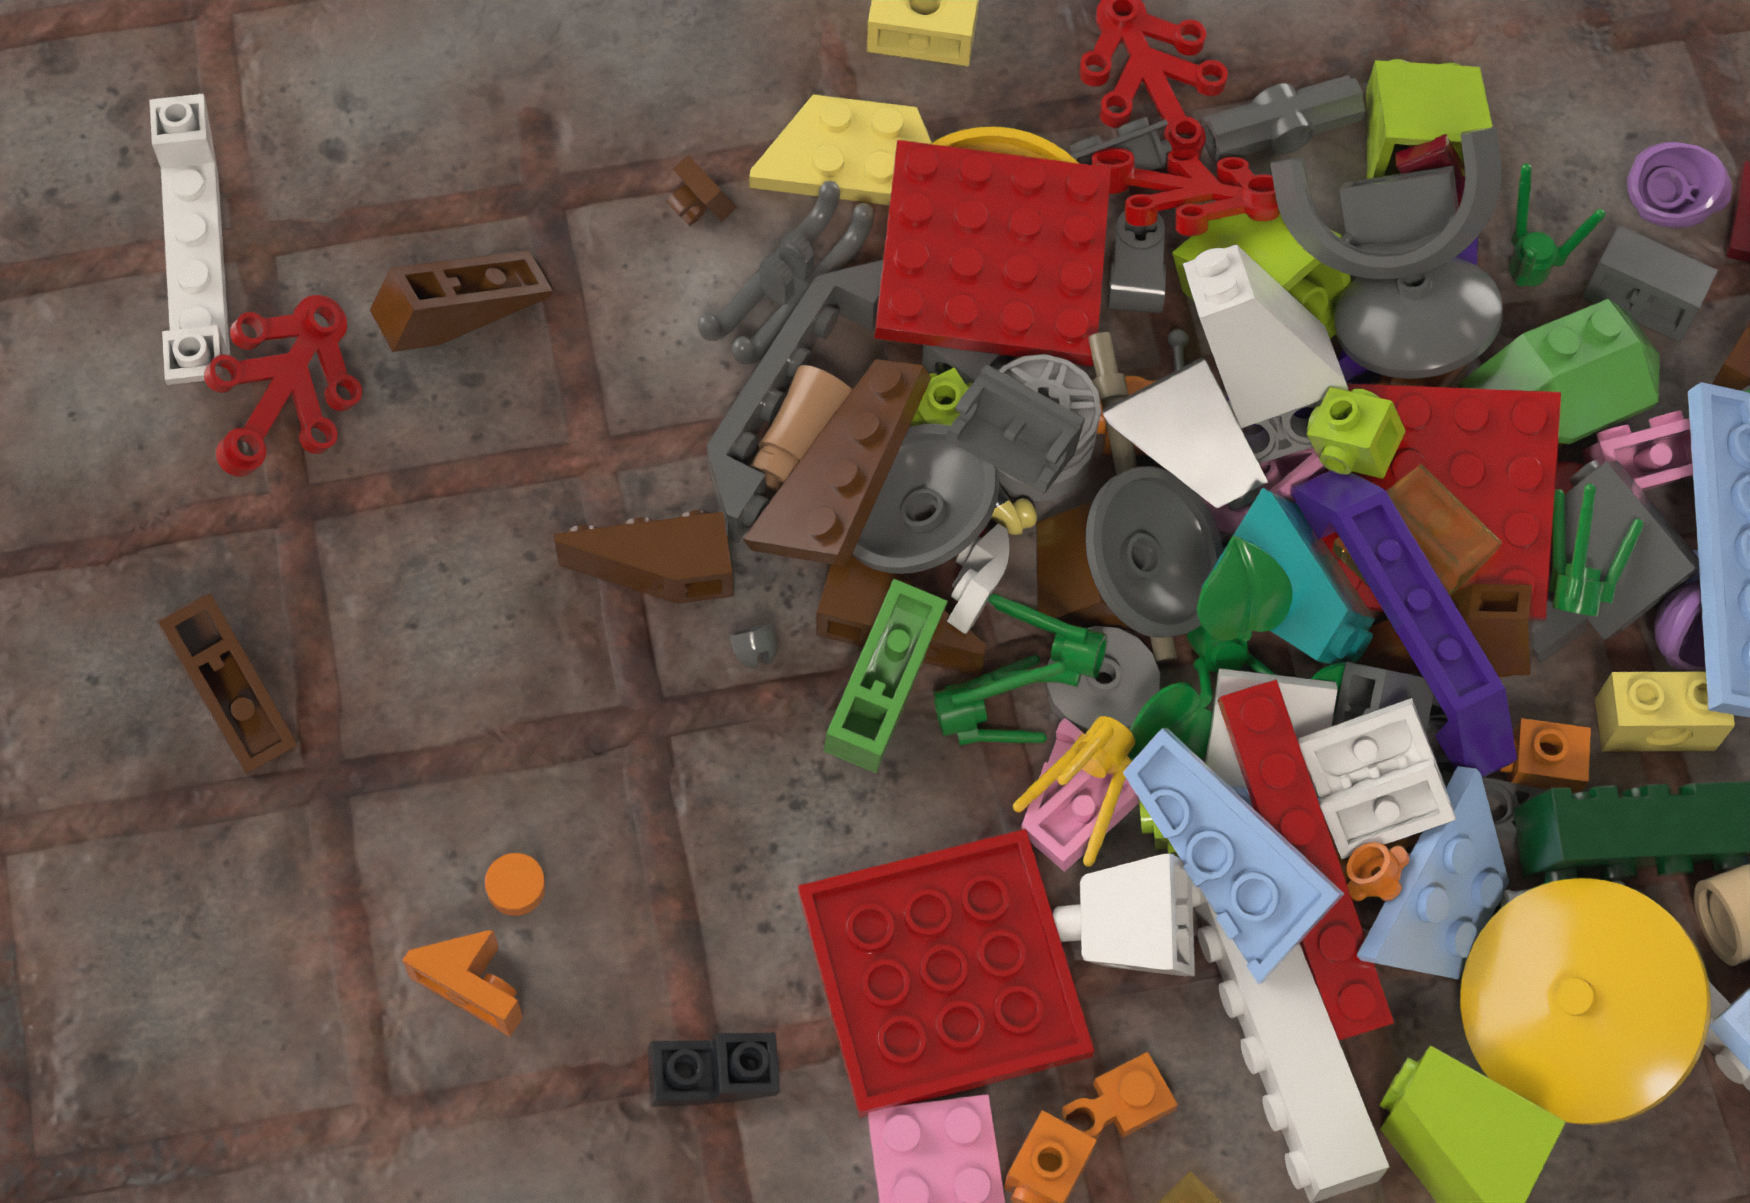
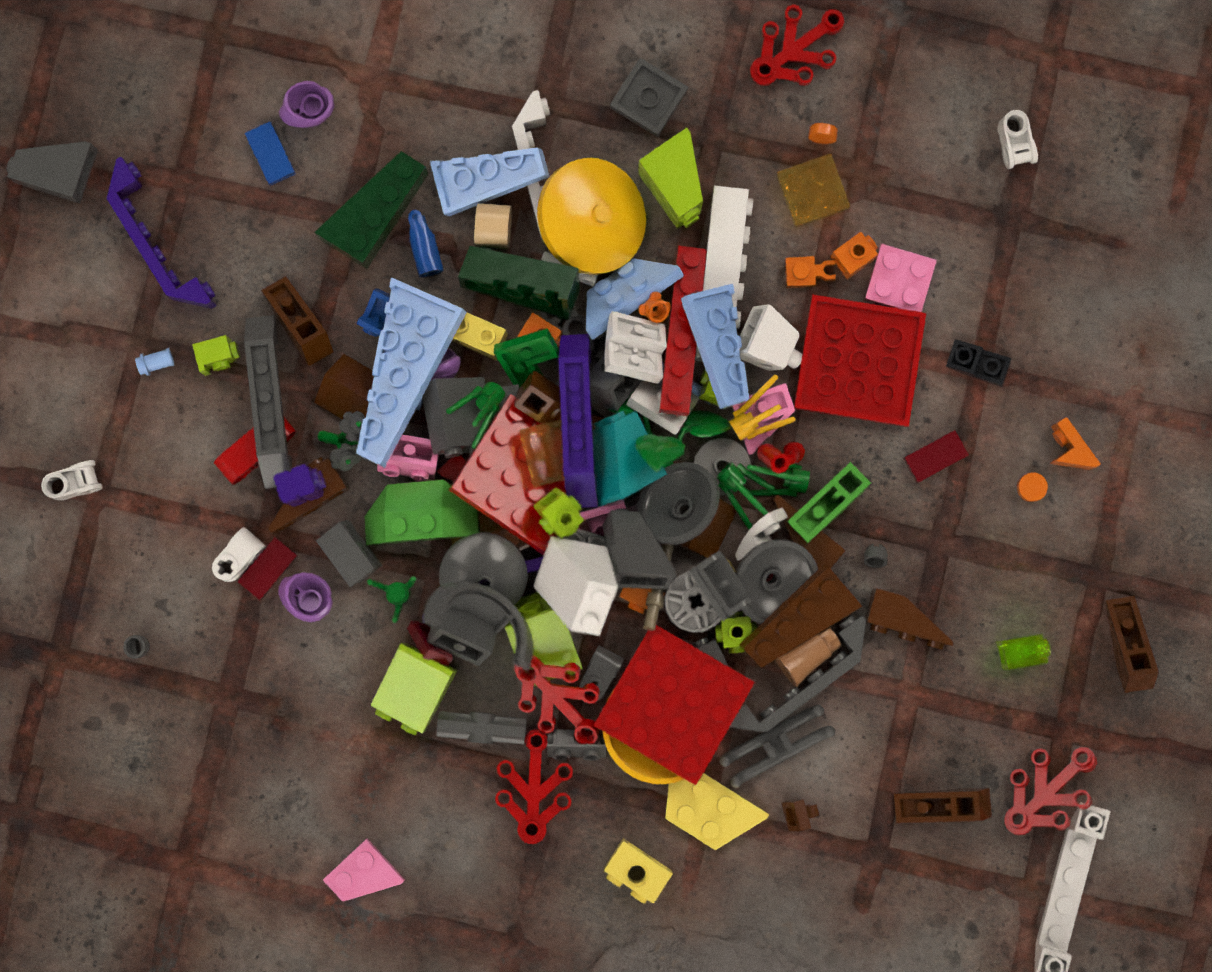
camera: 150 degrees left, 20 degrees up
none -> green plate [493,328,559,388]
none -> red plant [757,442,805,473]
none -> dark red tile [903,430,969,483]
none -> clear neon green slope [996,634,1051,670]

